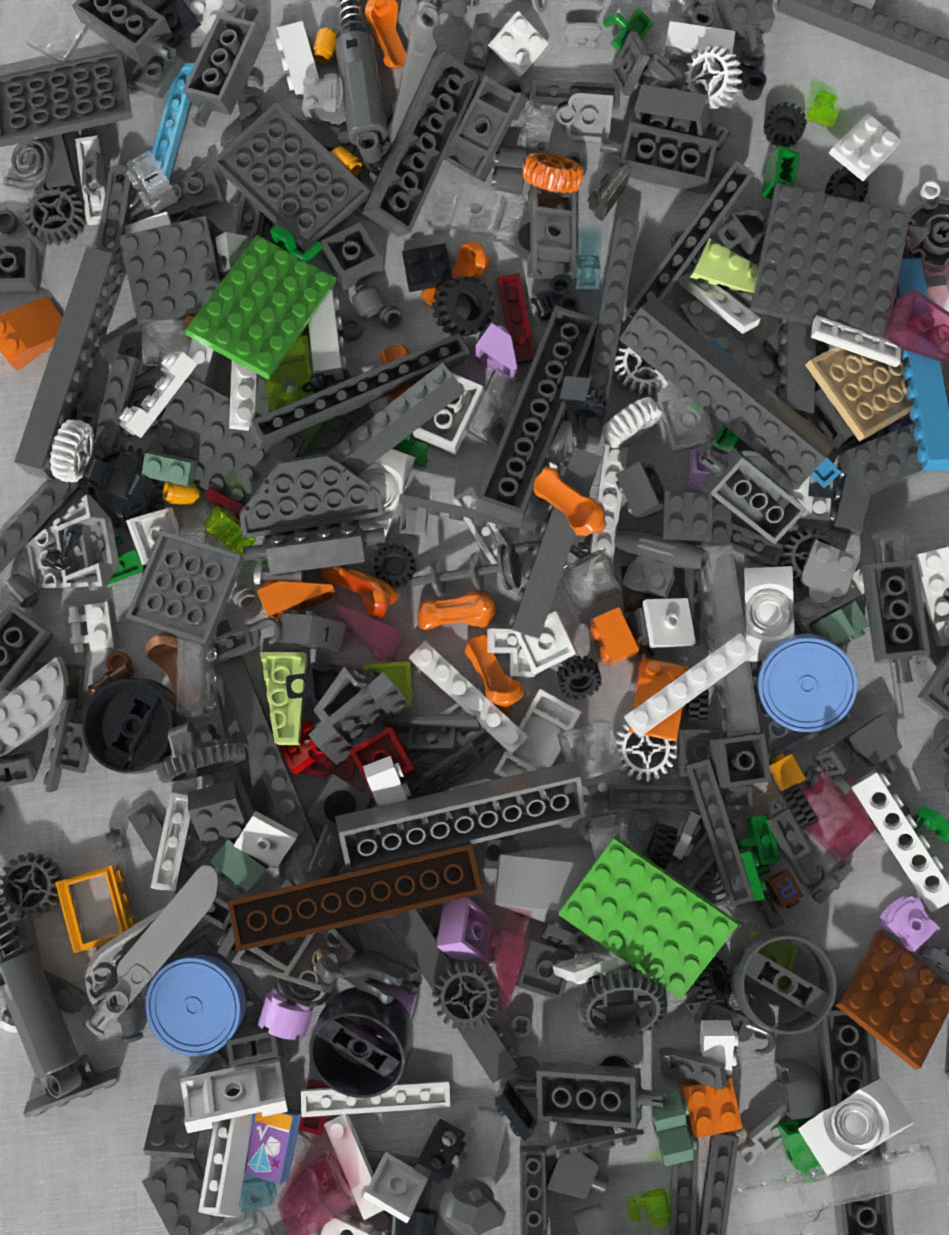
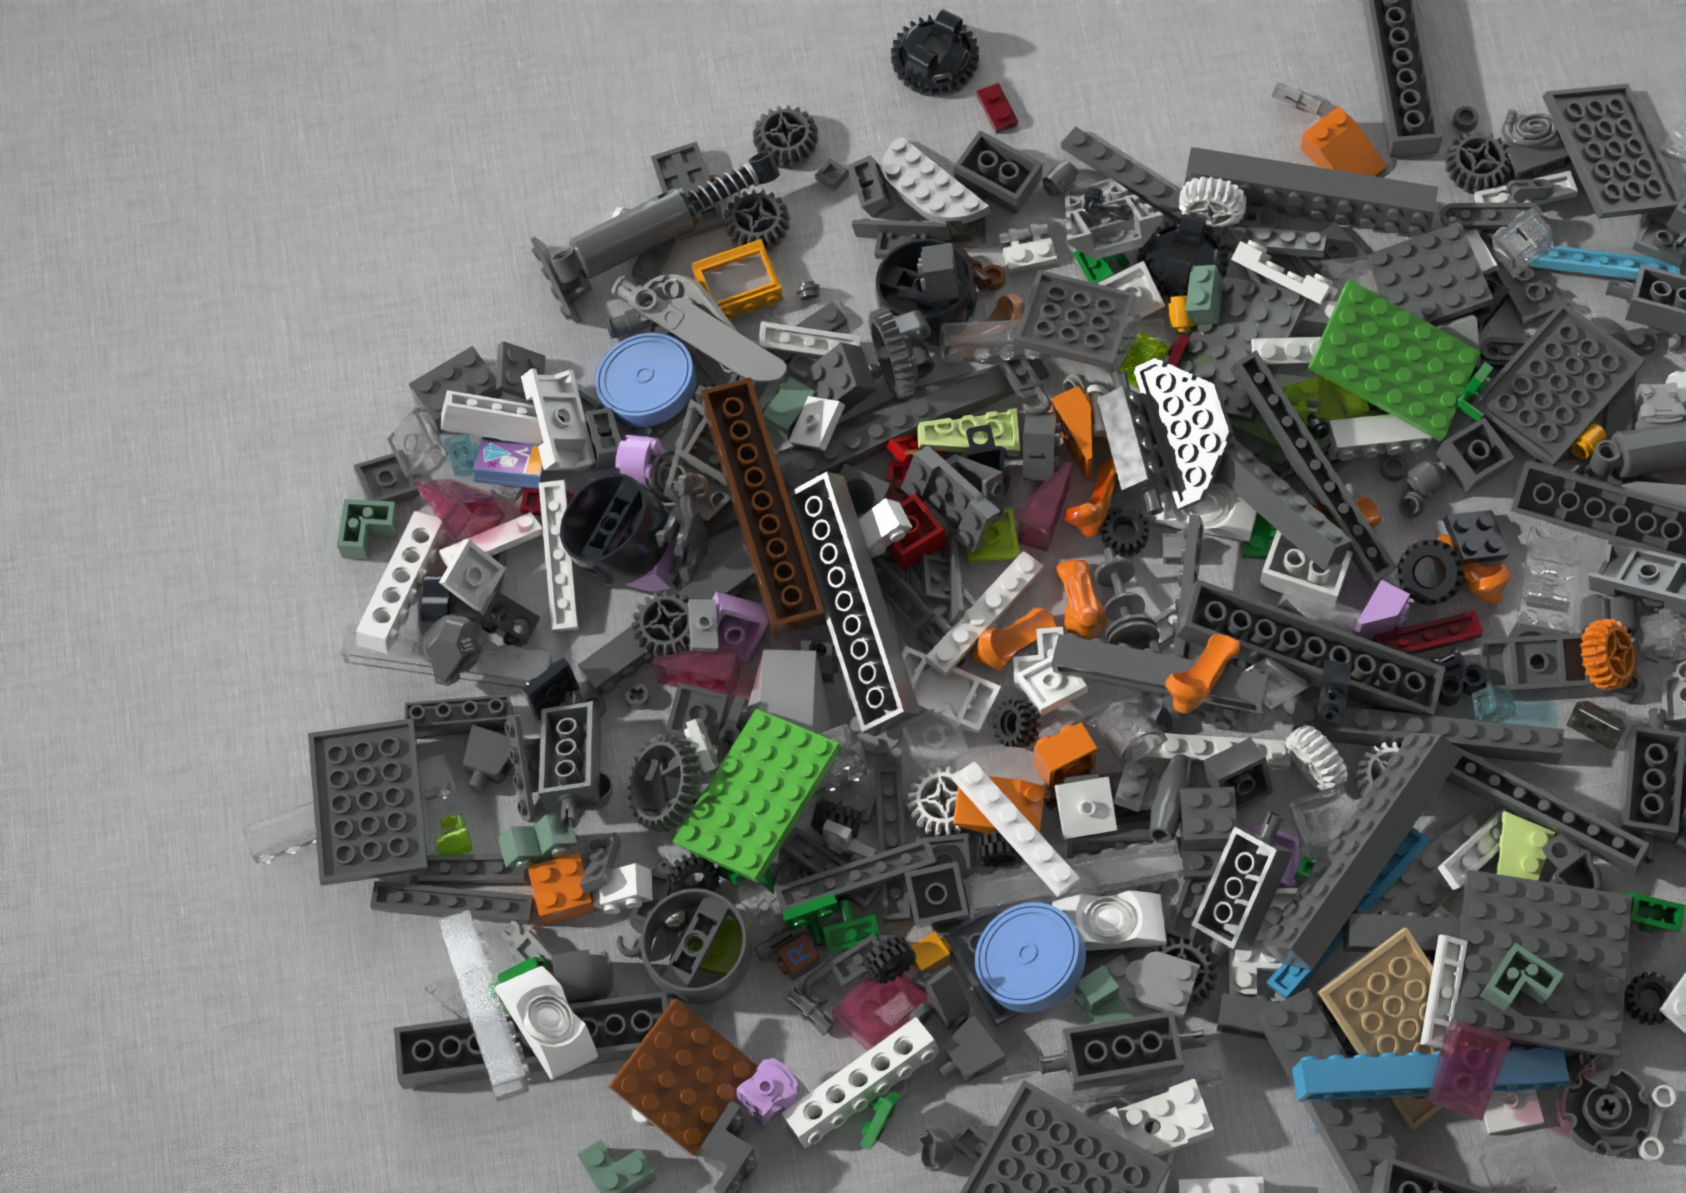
camera: 90 degrees right, 15 degrees down
none -> light grey plate [688,599,718,652]
none -> dark grey brick [917,243,959,303]
none -> sand green brick [1480,943,1564,1011]

